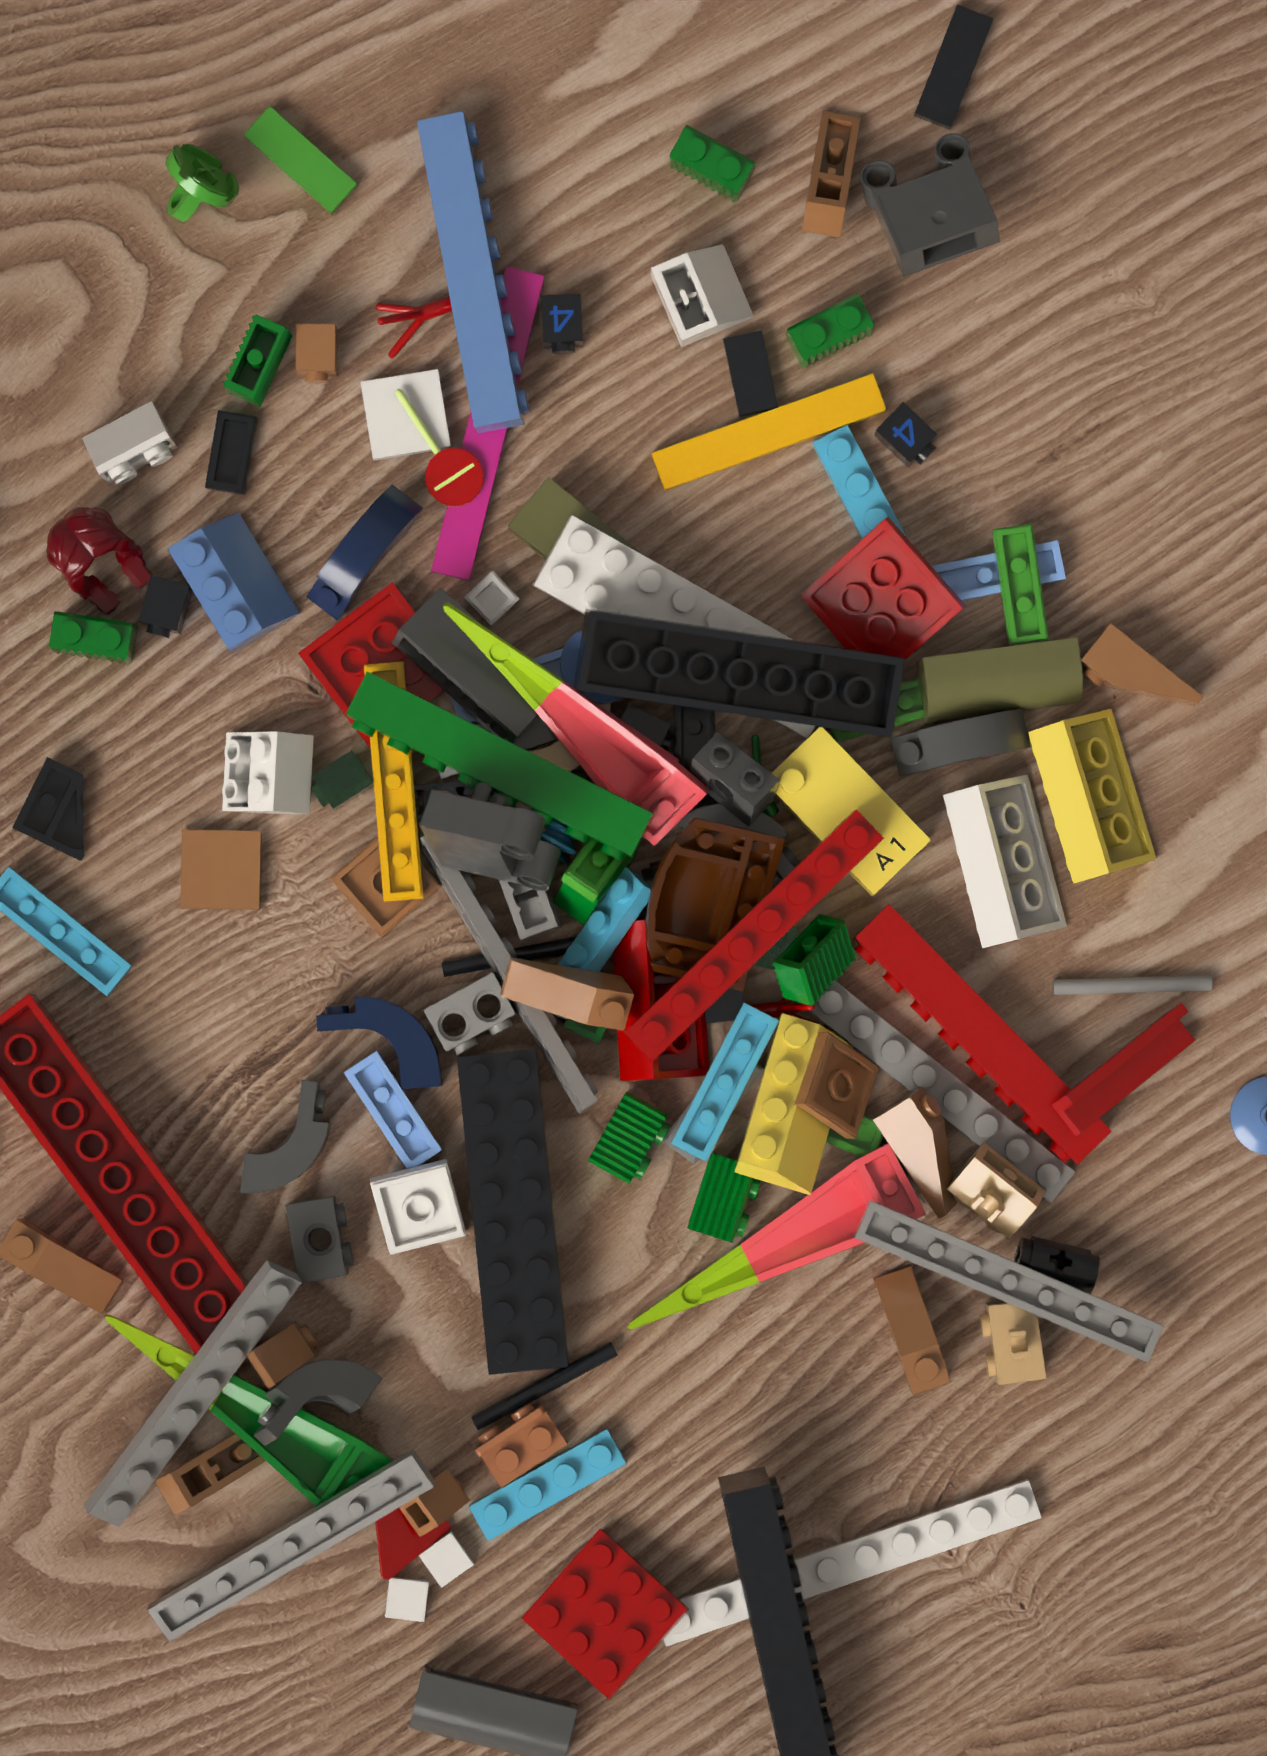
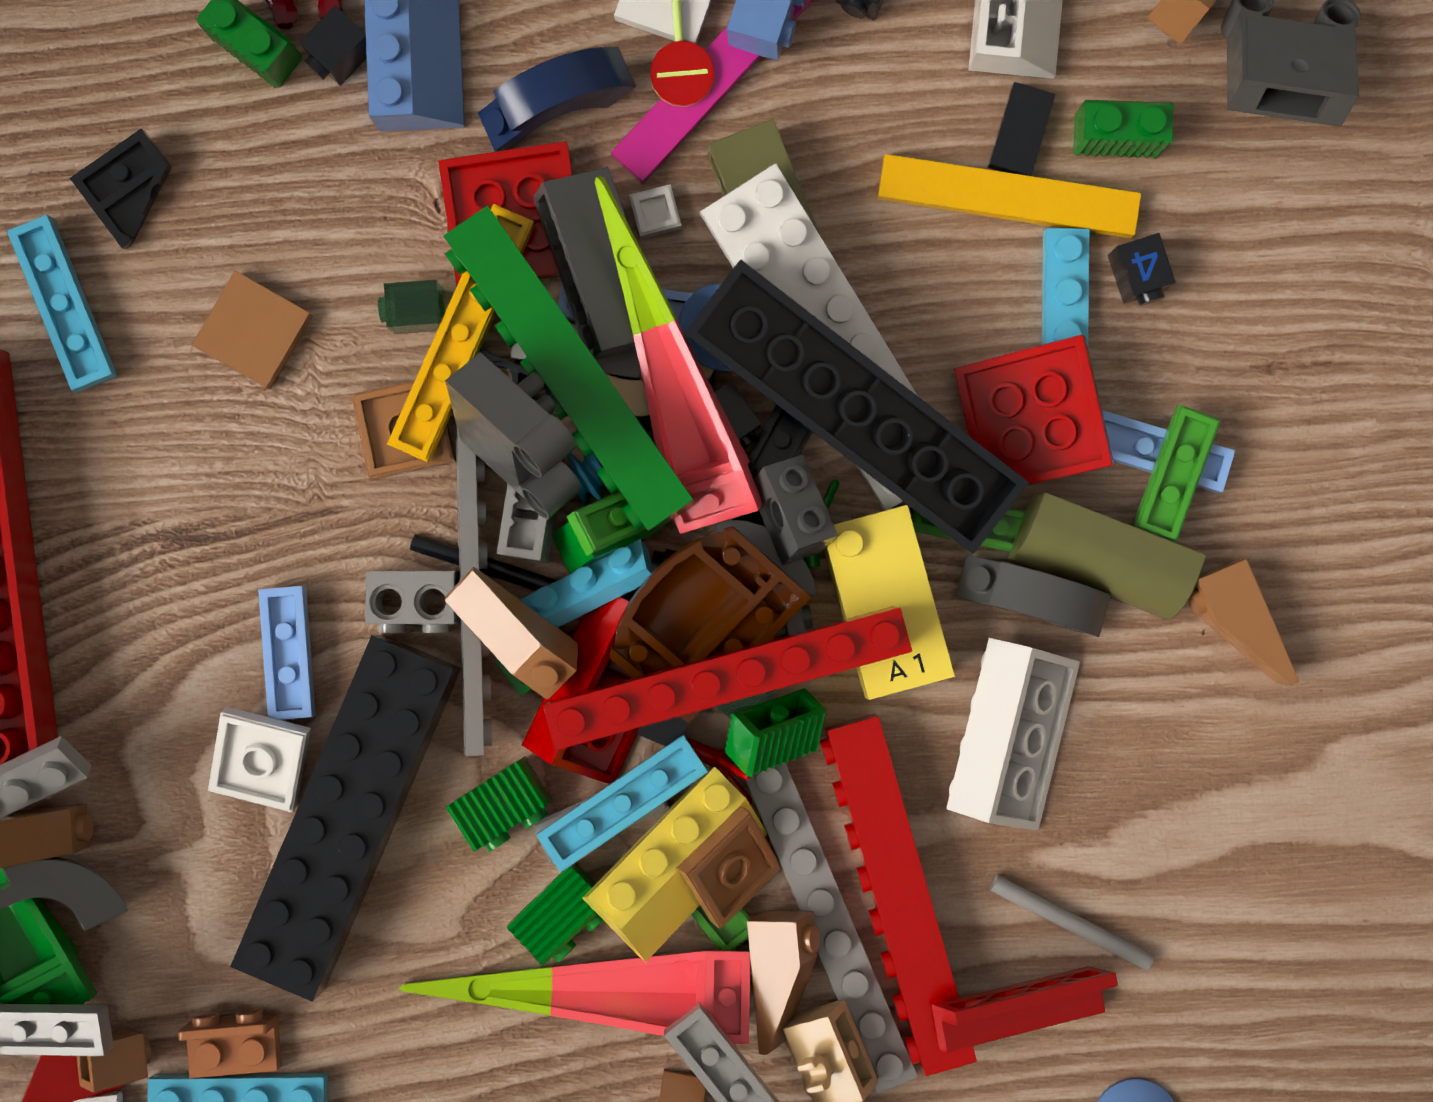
camera: 25 degrees right, 0 degrees up
white slope [222,731,314,814] -> none
dark grey arch [240,1080,331,1193] -> none
dark grey brick [285,1196,354,1283] -> none
dark blue arch [316,997,443,1089] -> none
black bar [471,1342,618,1431] -> none
light yellow slope [1028,709,1156,884] -> none

